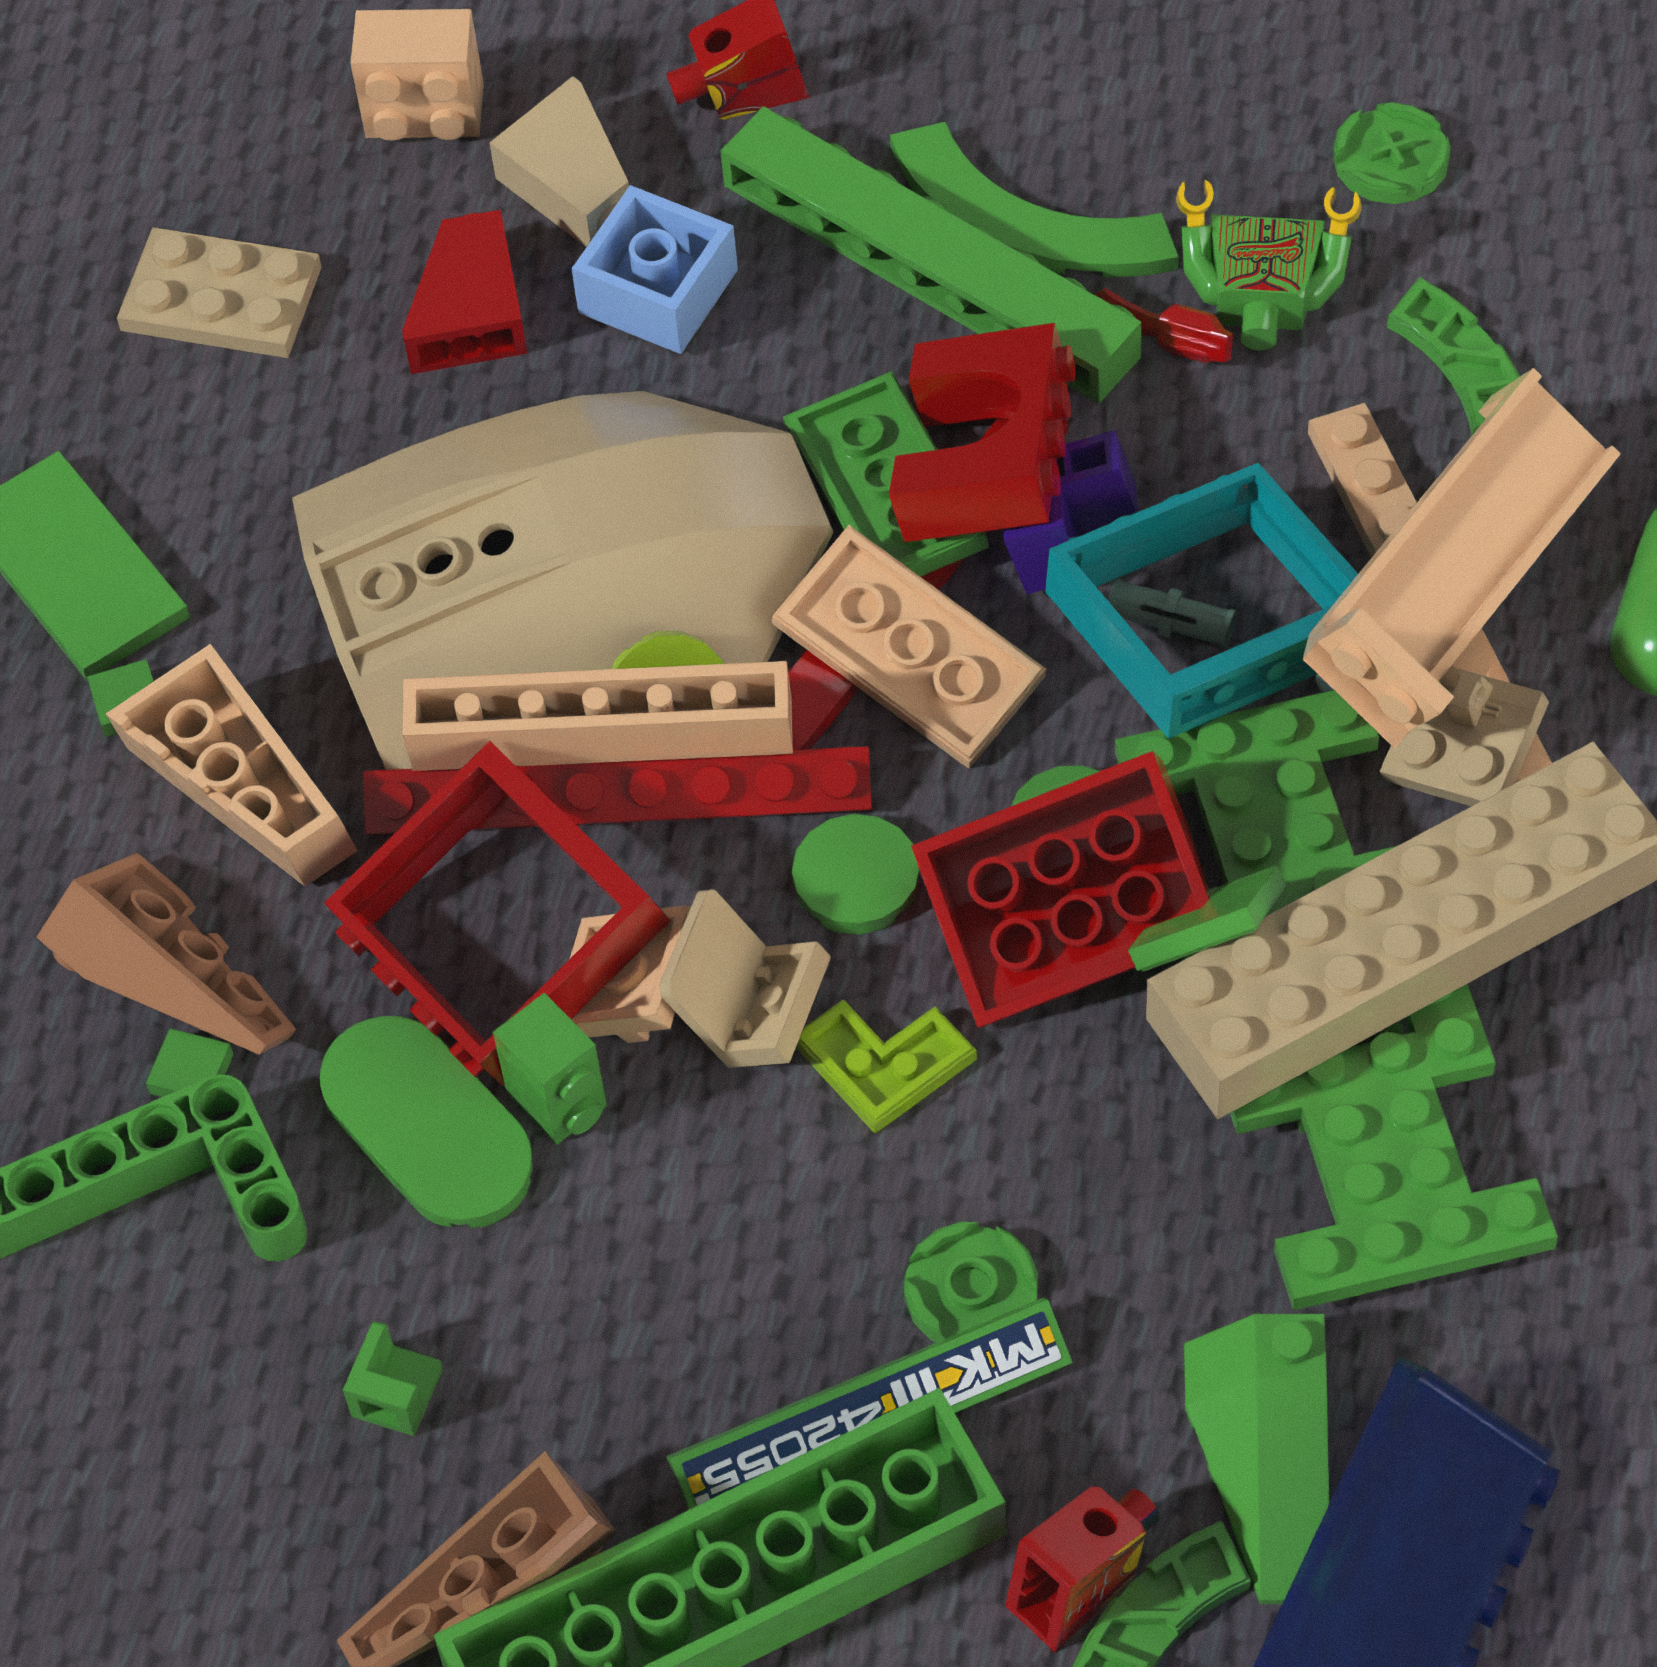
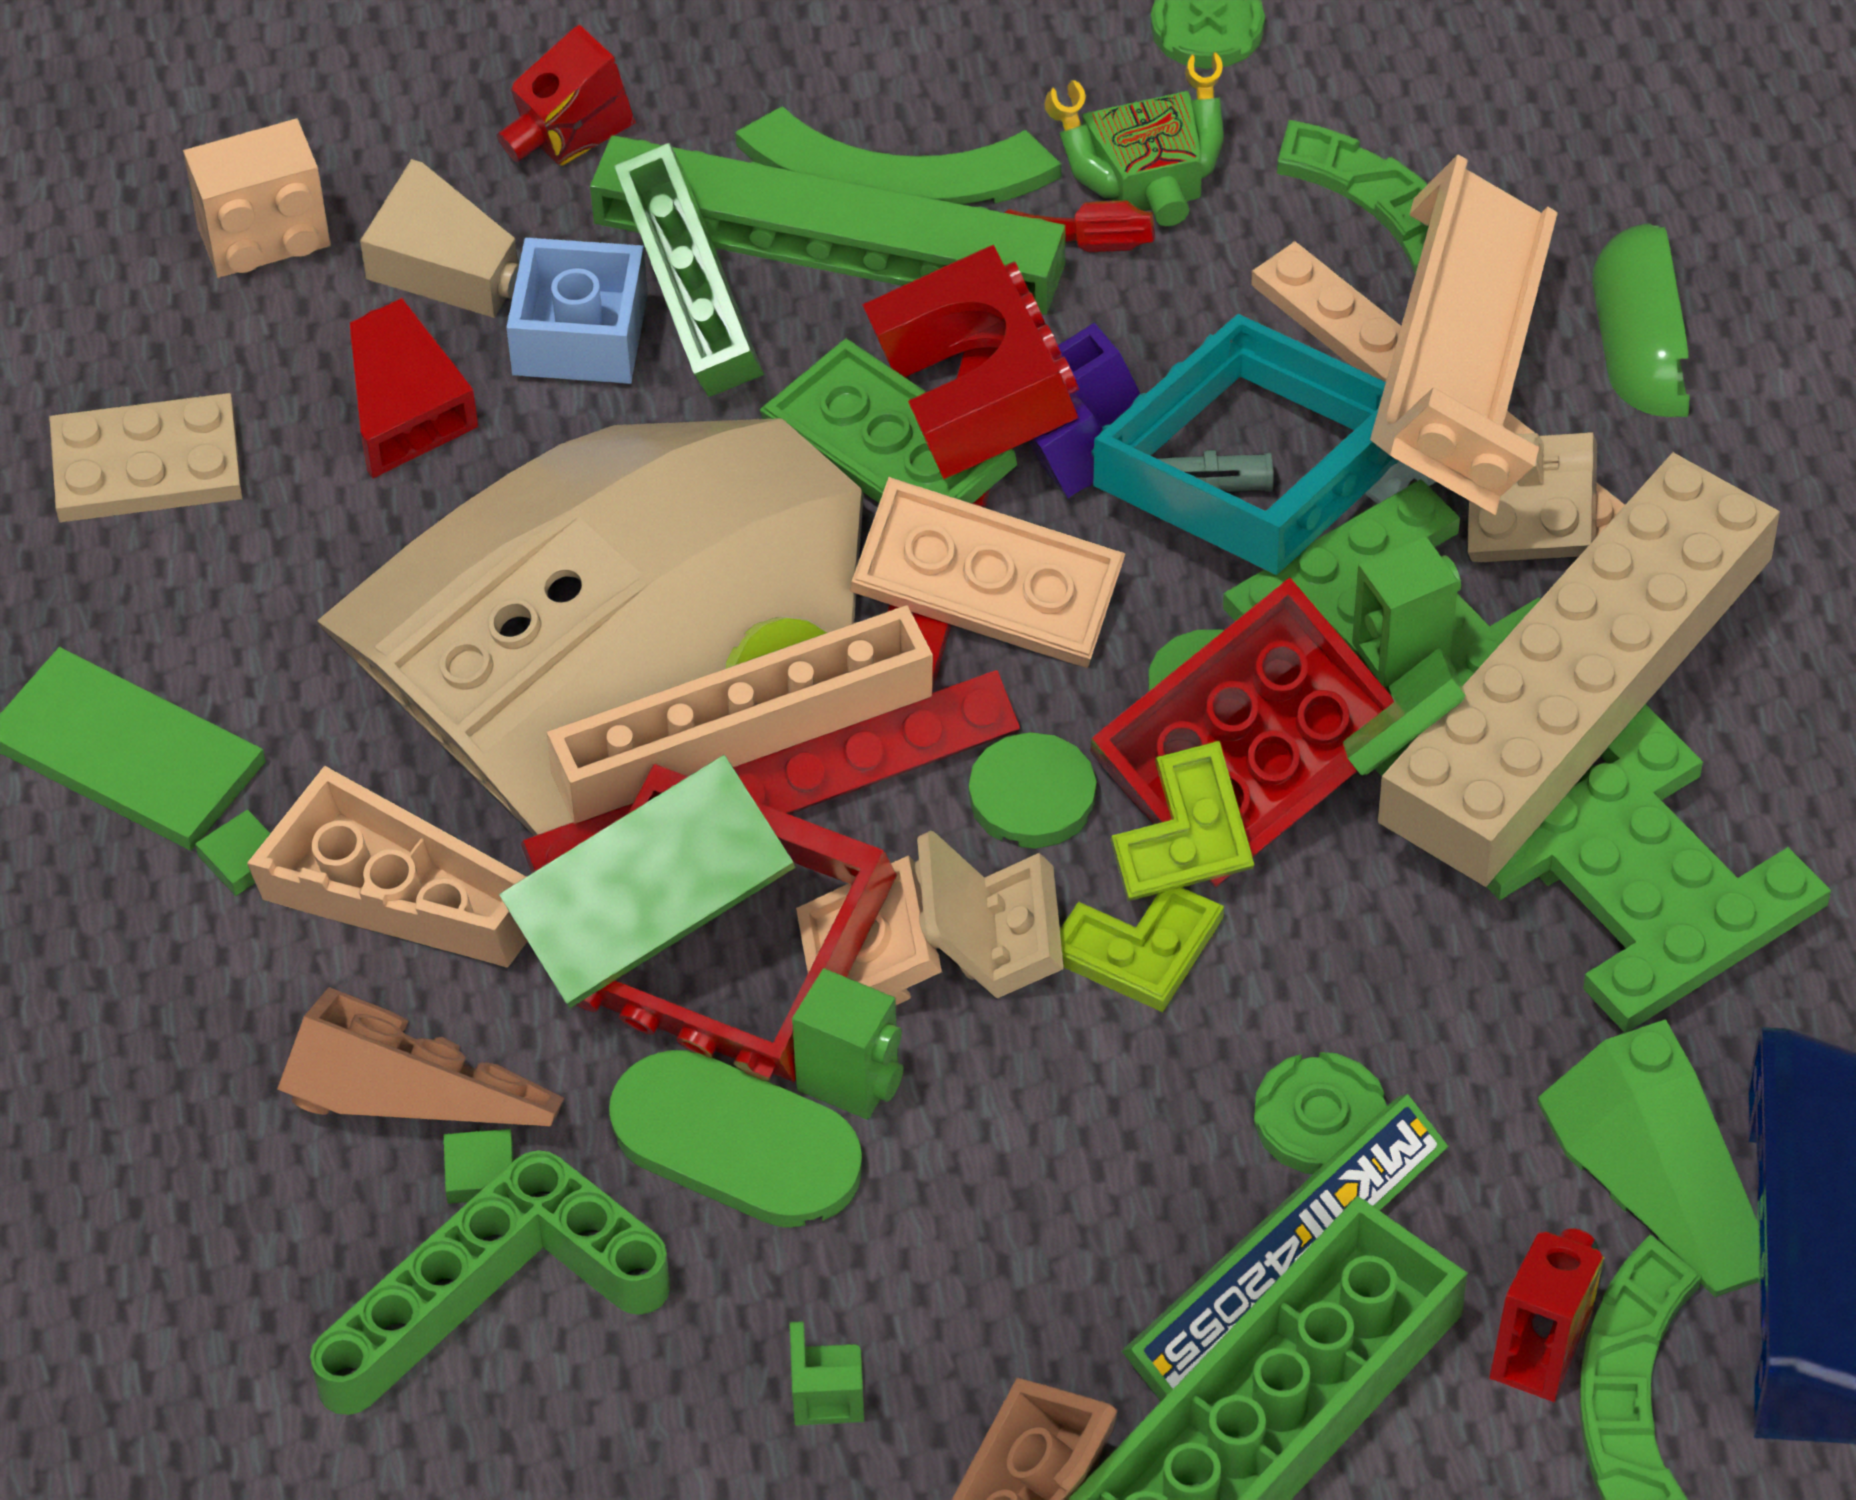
camera: 25 degrees left, 5 degrees down
none -> tile [499,755,795,1008]
none -> bright green brick [614,143,764,397]
none -> lime tile [1110,741,1254,902]
none -> bright green brick [1352,536,1461,688]

